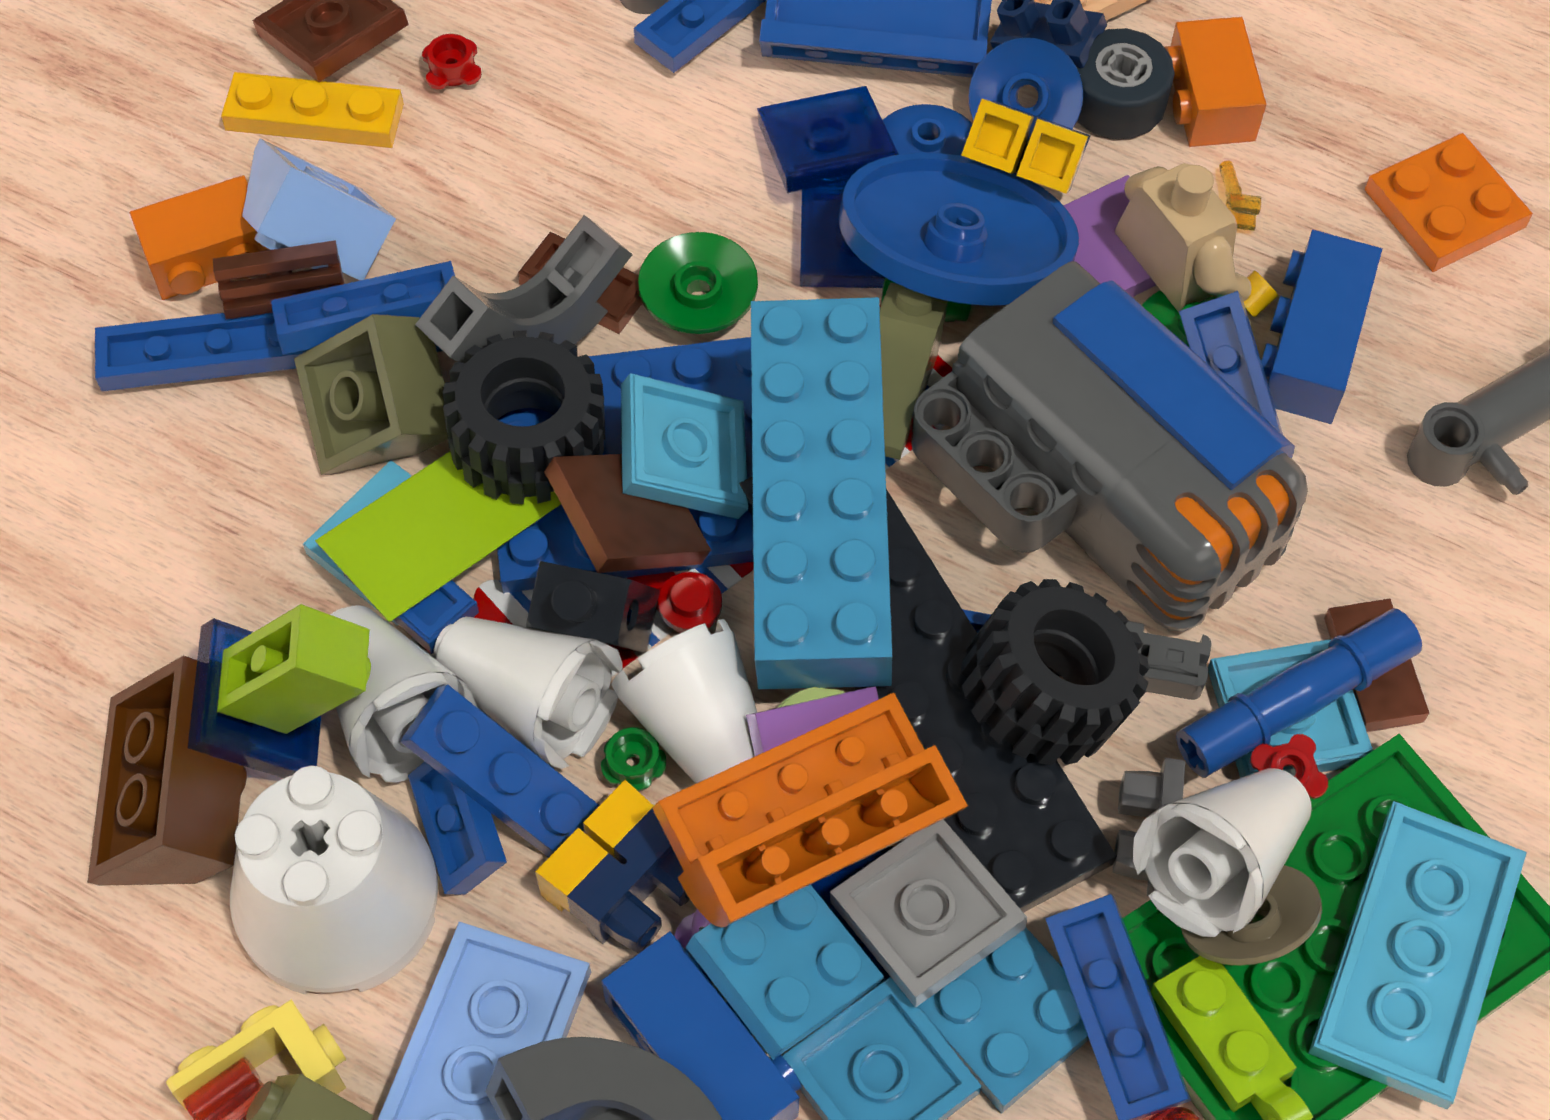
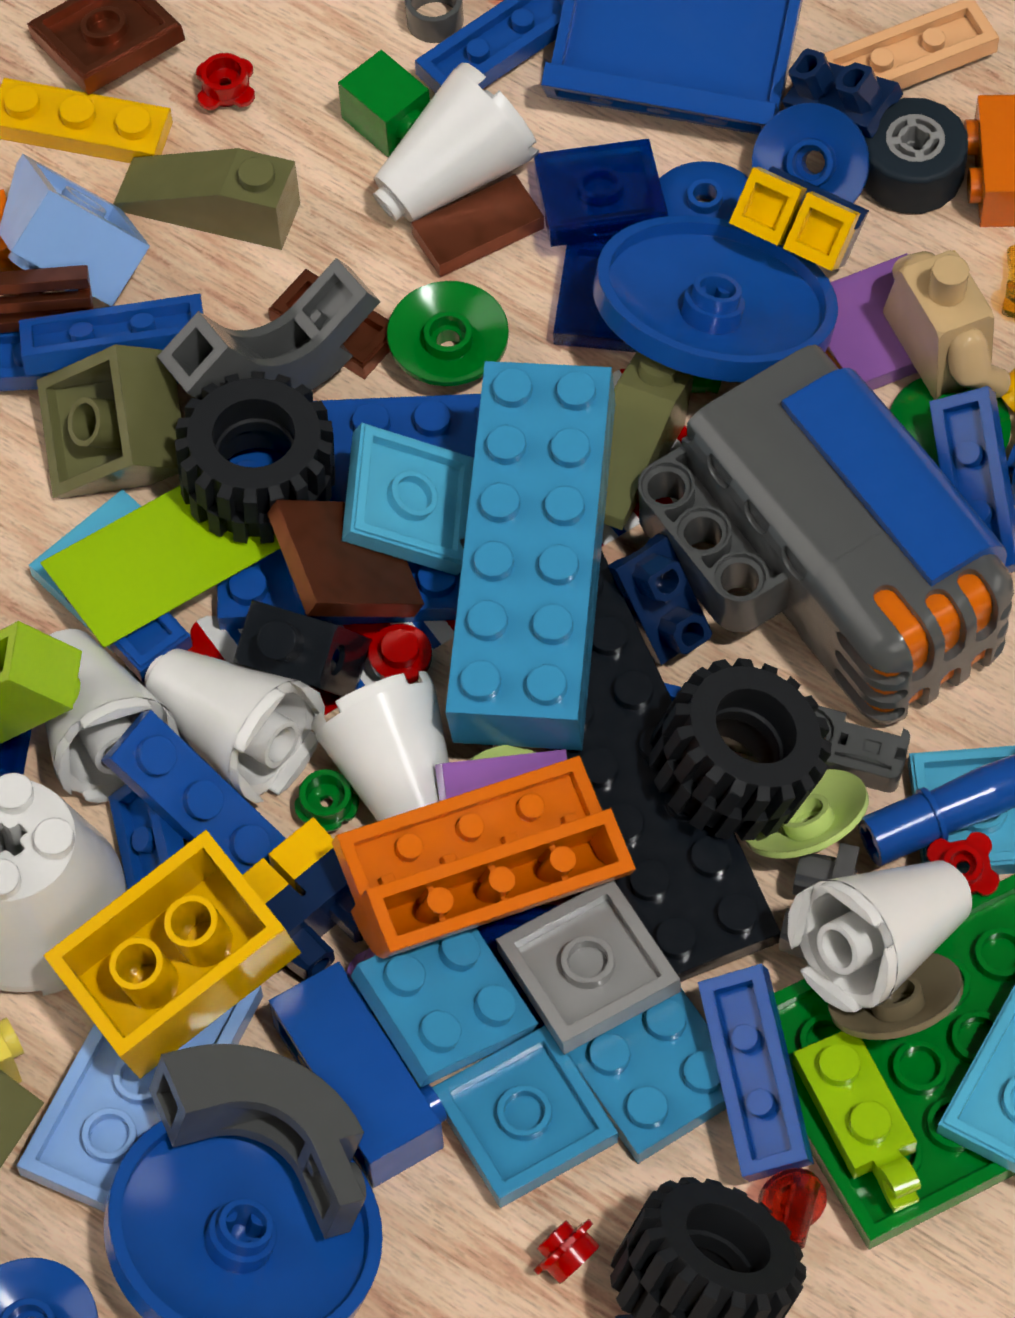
camera: 10 degrees right, 0 degrees up
none -> yellow brick [43,830,301,1079]
none -> olive slope [113,148,300,250]
none -> green brick [338,50,430,158]
none -> white cone [373,62,539,222]
none -> copper tile [411,174,544,277]
none -> dark blue hips [608,533,712,665]
none -> yellowish green dish [746,769,869,859]

